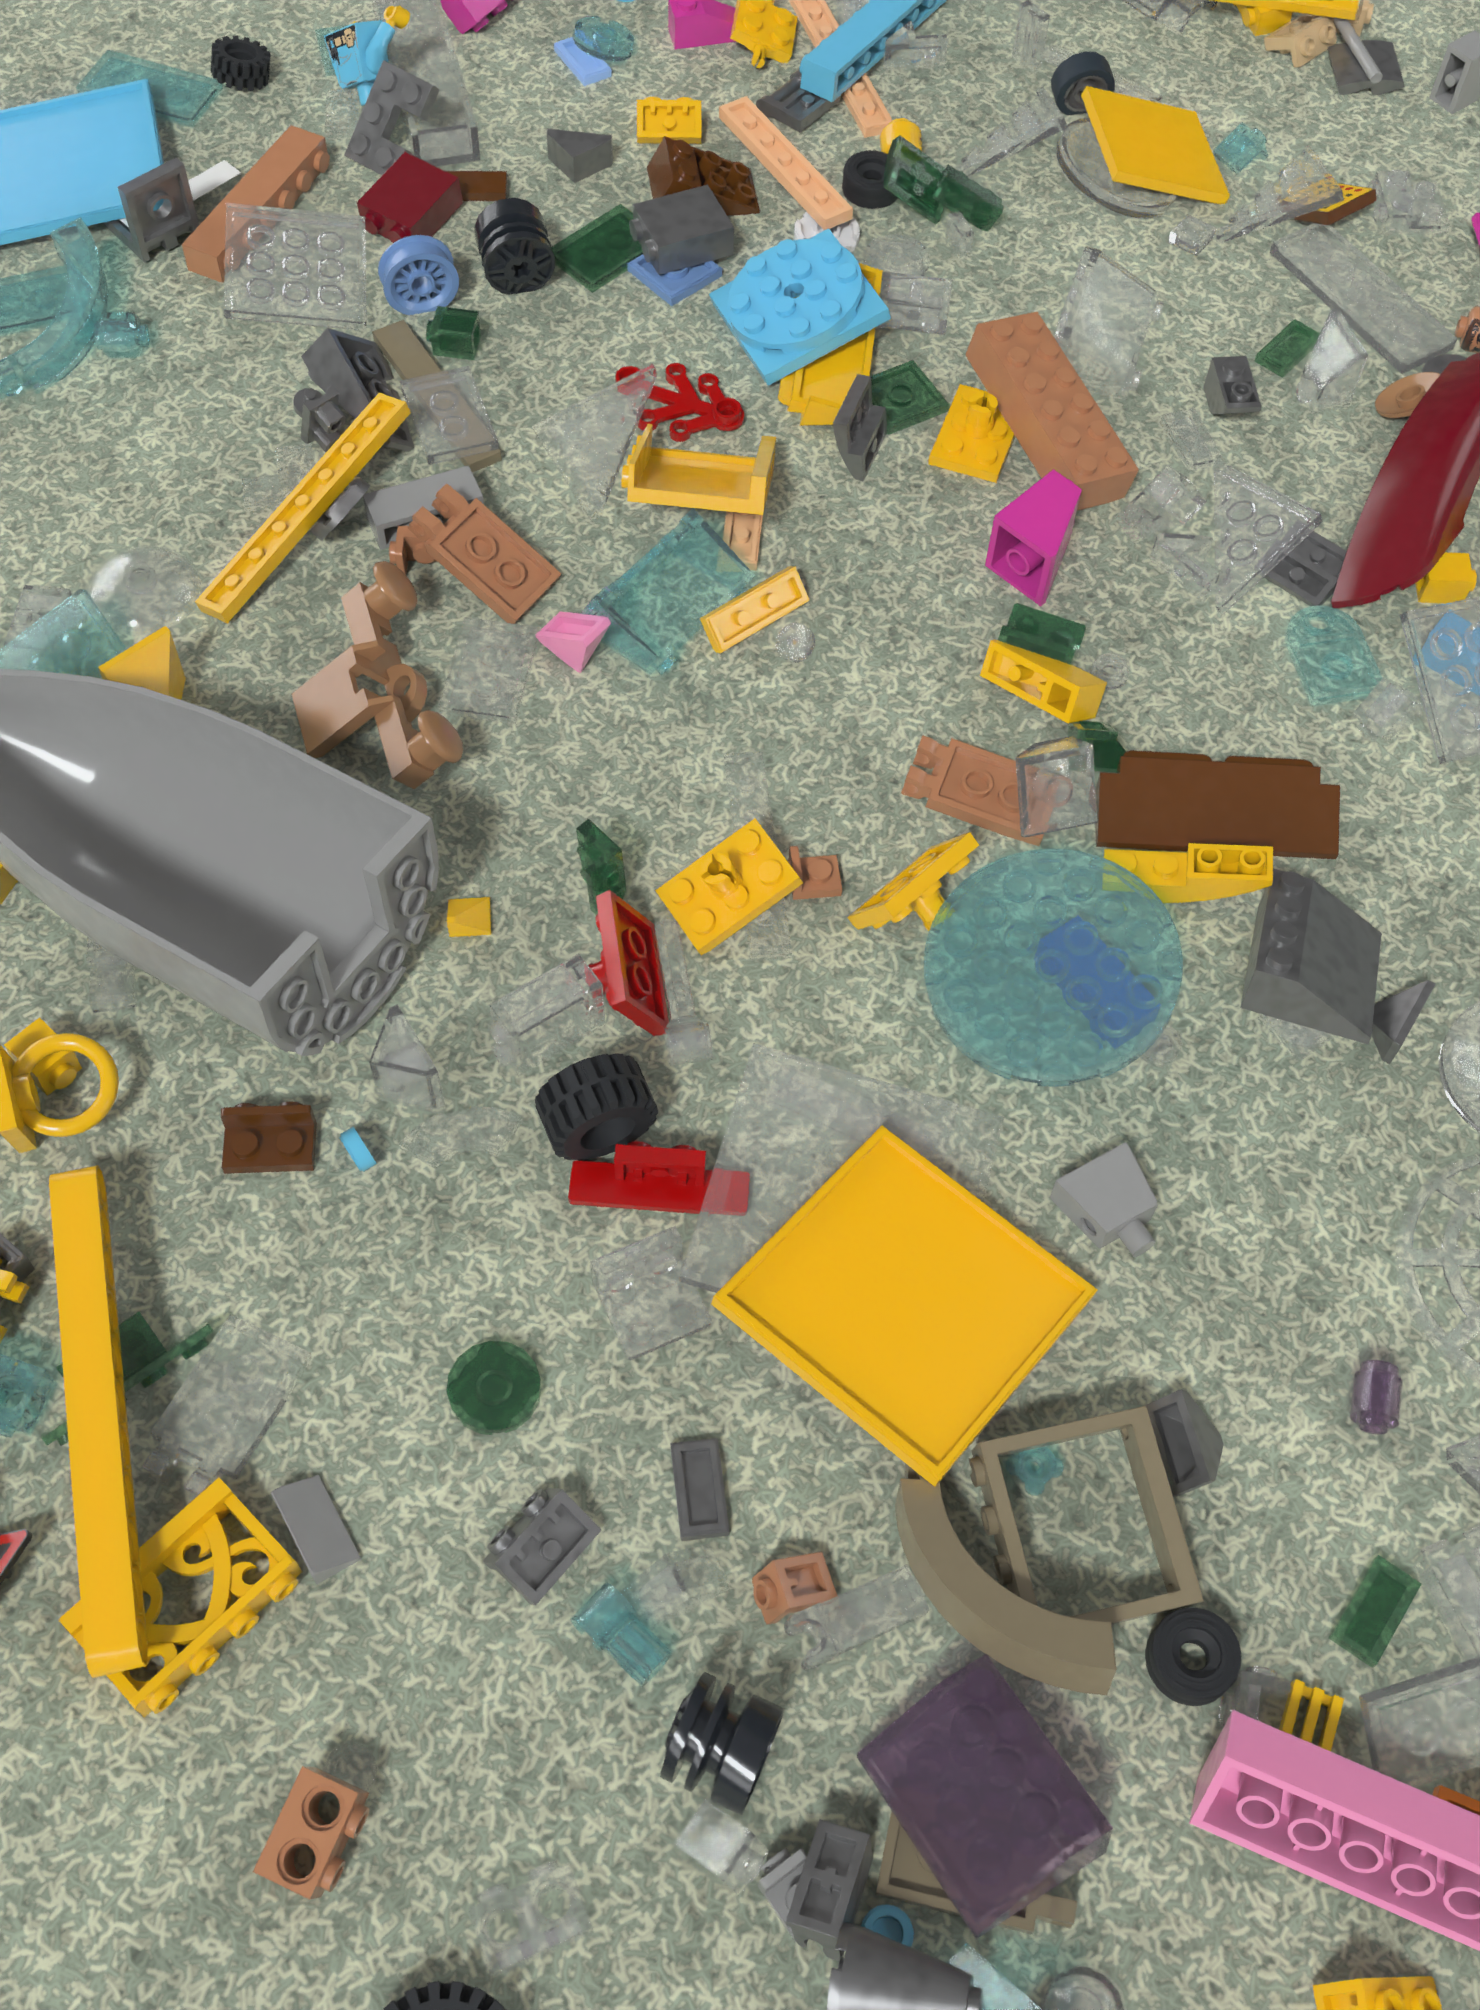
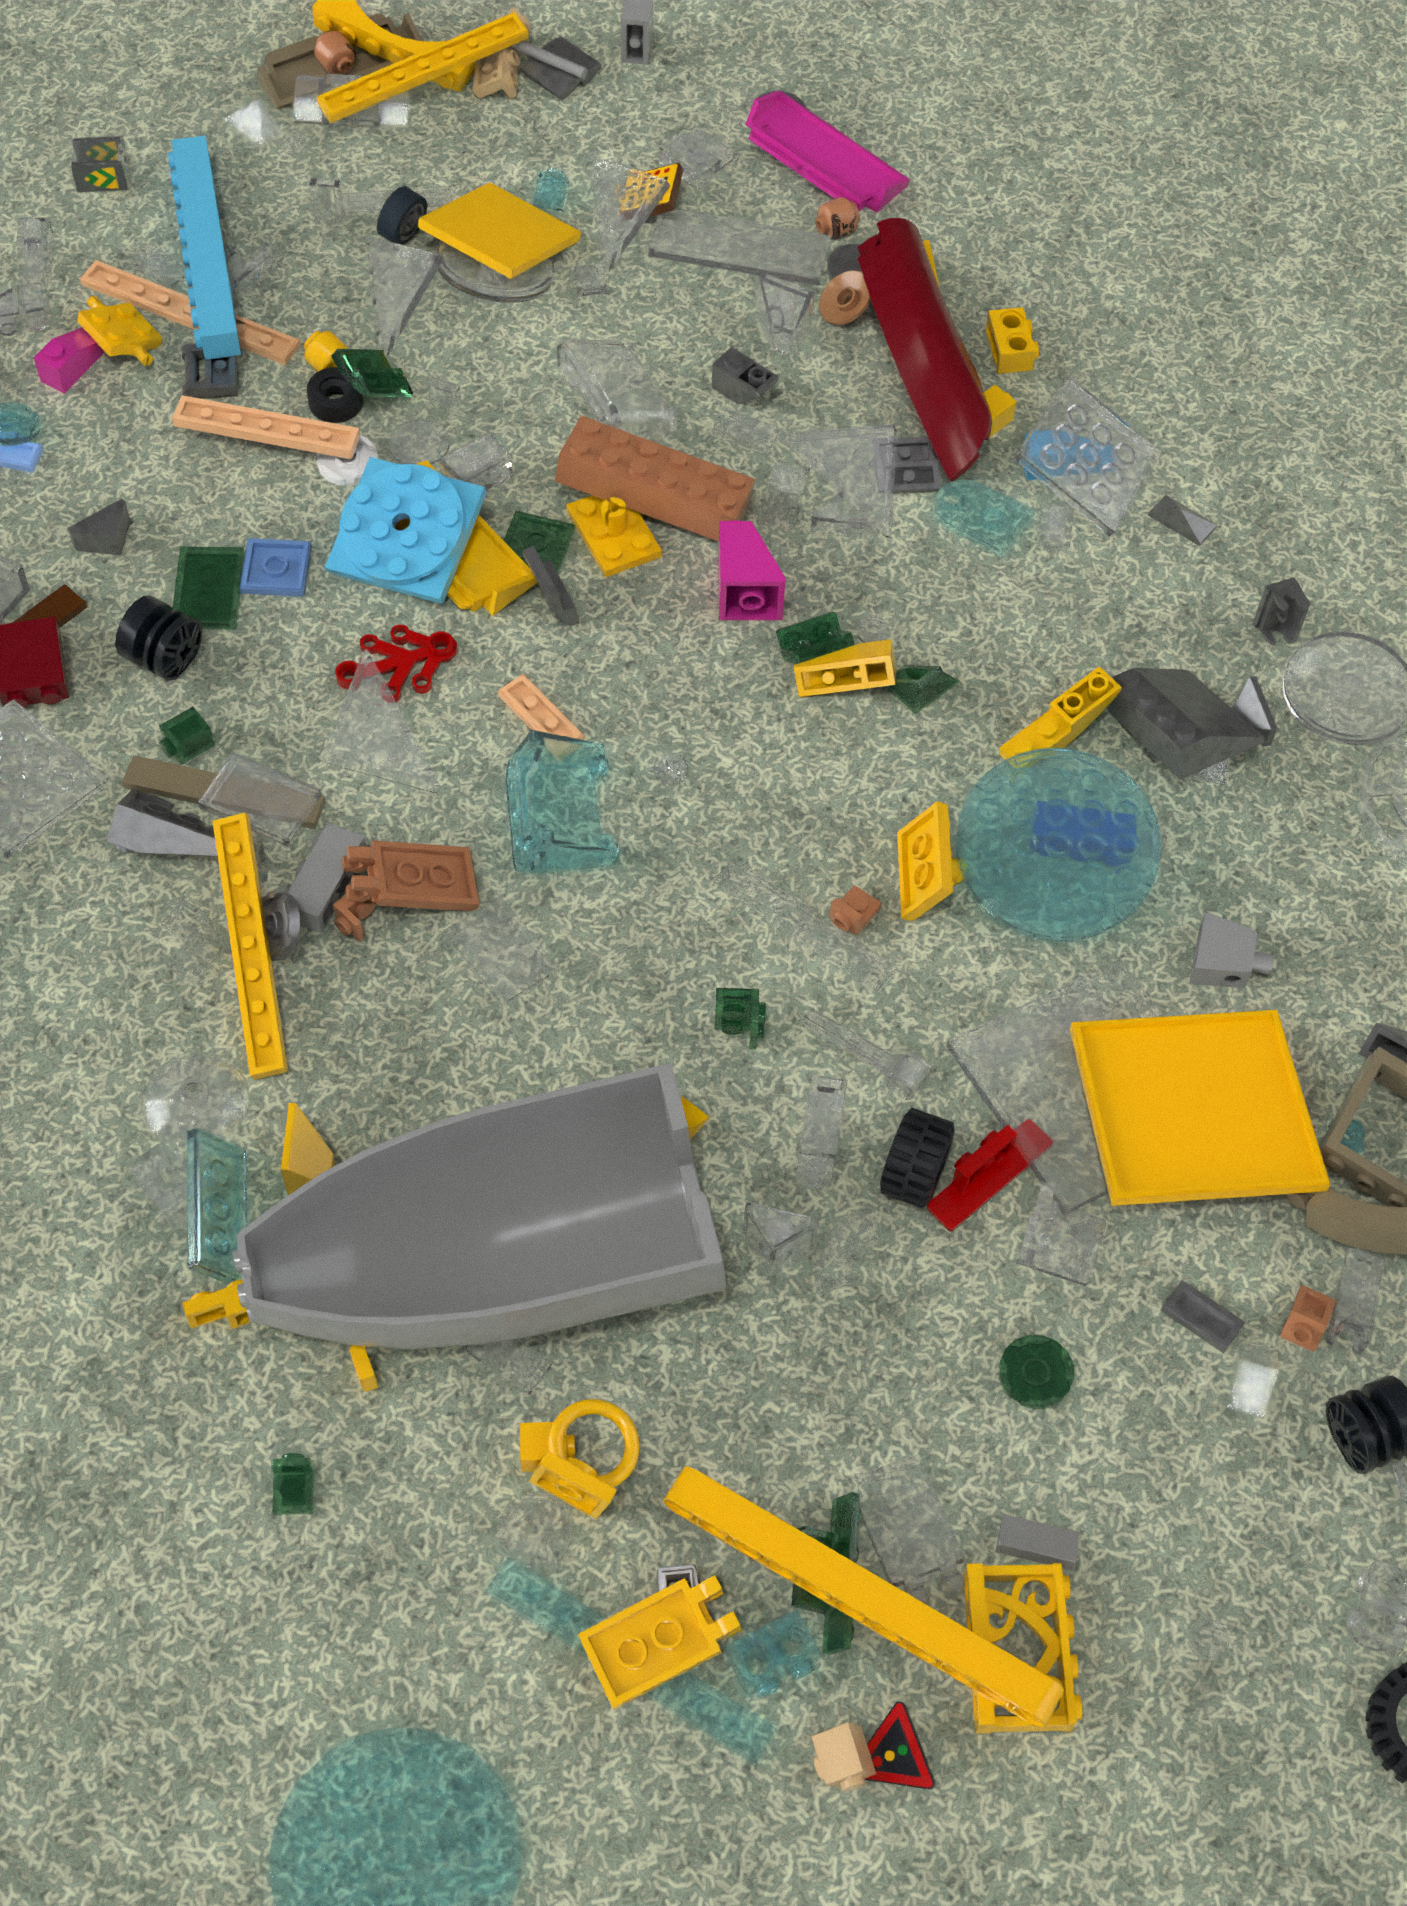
camera: 45 degrees left, 0 degrees up
reddish brown bracket [221,1101,317,1174] -> none
nougat brick [253,1766,369,1900] -> none
medium nougat piece [292,561,463,789] -> none
flat silver hips [293,385,346,452] -> none
medium azure tile [339,1126,377,1172] -> none
medium blue wheel [378,235,459,315] -> none
flat silver bracket [483,1488,602,1606] -> none
bright pink slope [535,611,611,673] -> none
clear light blue piece [570,1582,672,1687] -> none
red plate [581,890,670,1036] -> none
yellow panel [621,424,776,515] -> none
flat silver brick [629,185,734,275] -> none
yellow bracket [637,97,702,144] -> none
reddish brown slope [647,136,760,216] -> none
yellow plate [655,818,803,955] -> none
yellow tile [699,566,810,653] -> none
nougat tile [901,735,1063,846] -> none
clear green bracket [932,164,1004,232] -> none
clear slope [1015,736,1098,838] -> none
reddish brown slope [1093,750,1340,859] -> none
clear green tile [1254,319,1323,378] -> none

